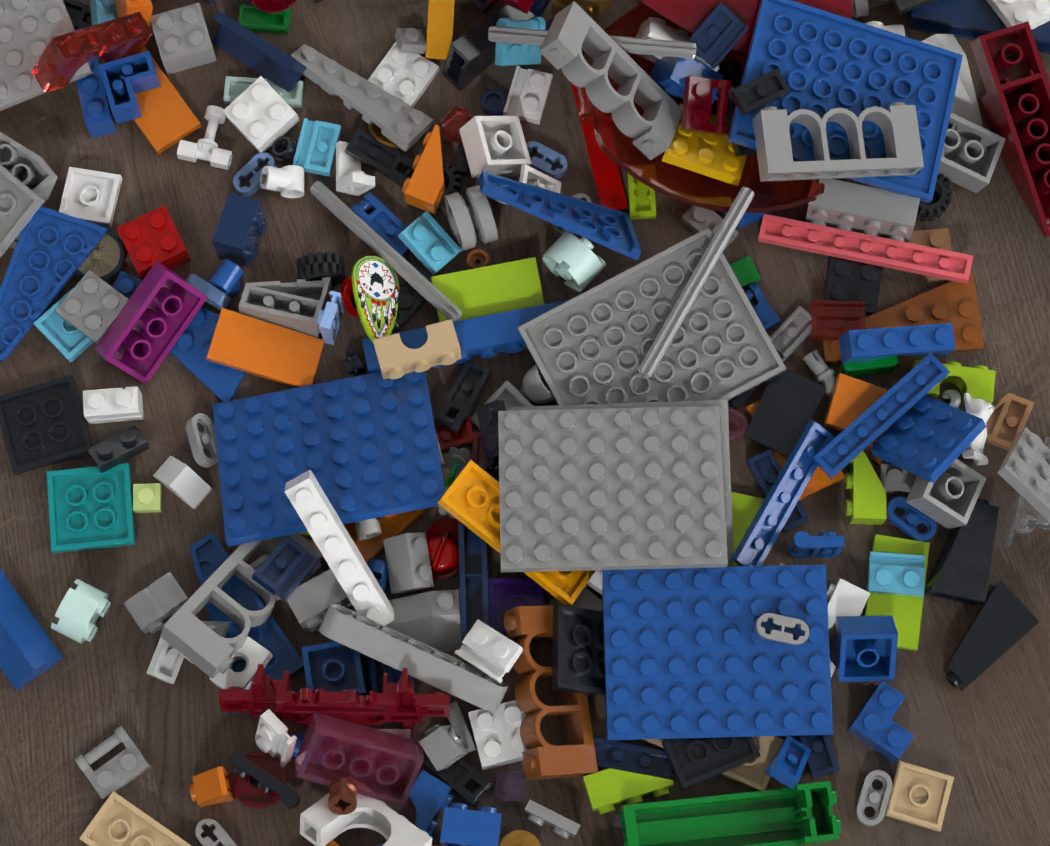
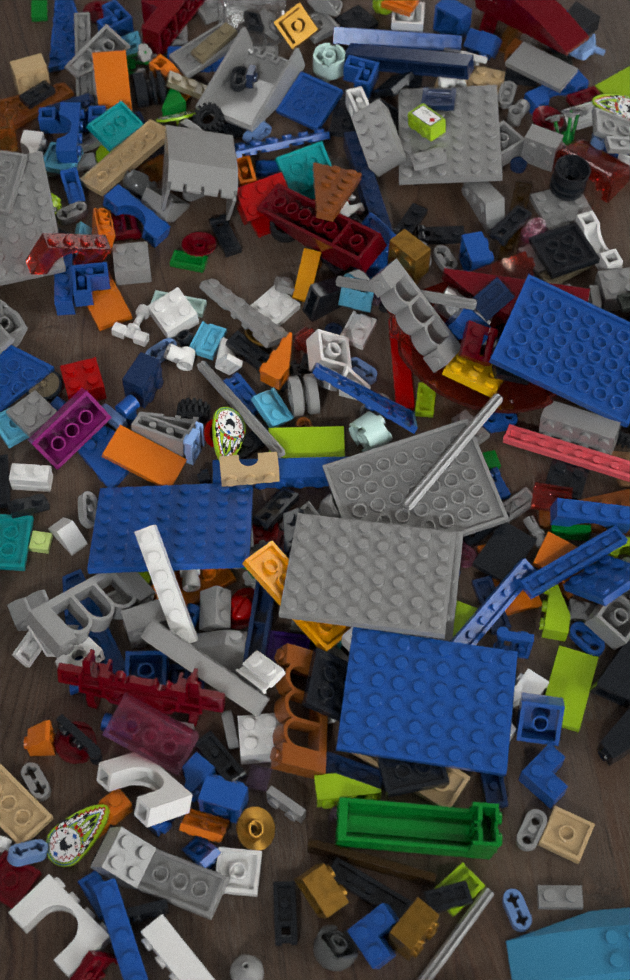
camera: 10 degrees right, 15 degrees down
white plate [59,167,122,227] -> none
dark blue panel [212,10,307,93] -> none
dark blue plate [252,536,319,602] -> none
white plate [255,709,297,767] -> none
copper wheel [328,778,358,815] -> none
light grey brick [419,724,468,771] -> none
black plate [730,68,791,117] -> none
light grey fence [753,102,924,182] -> none
light grey beam [754,613,809,645] -> none
blue slope [766,736,811,790] -> none
medium azure plate [867,551,925,597] -> none

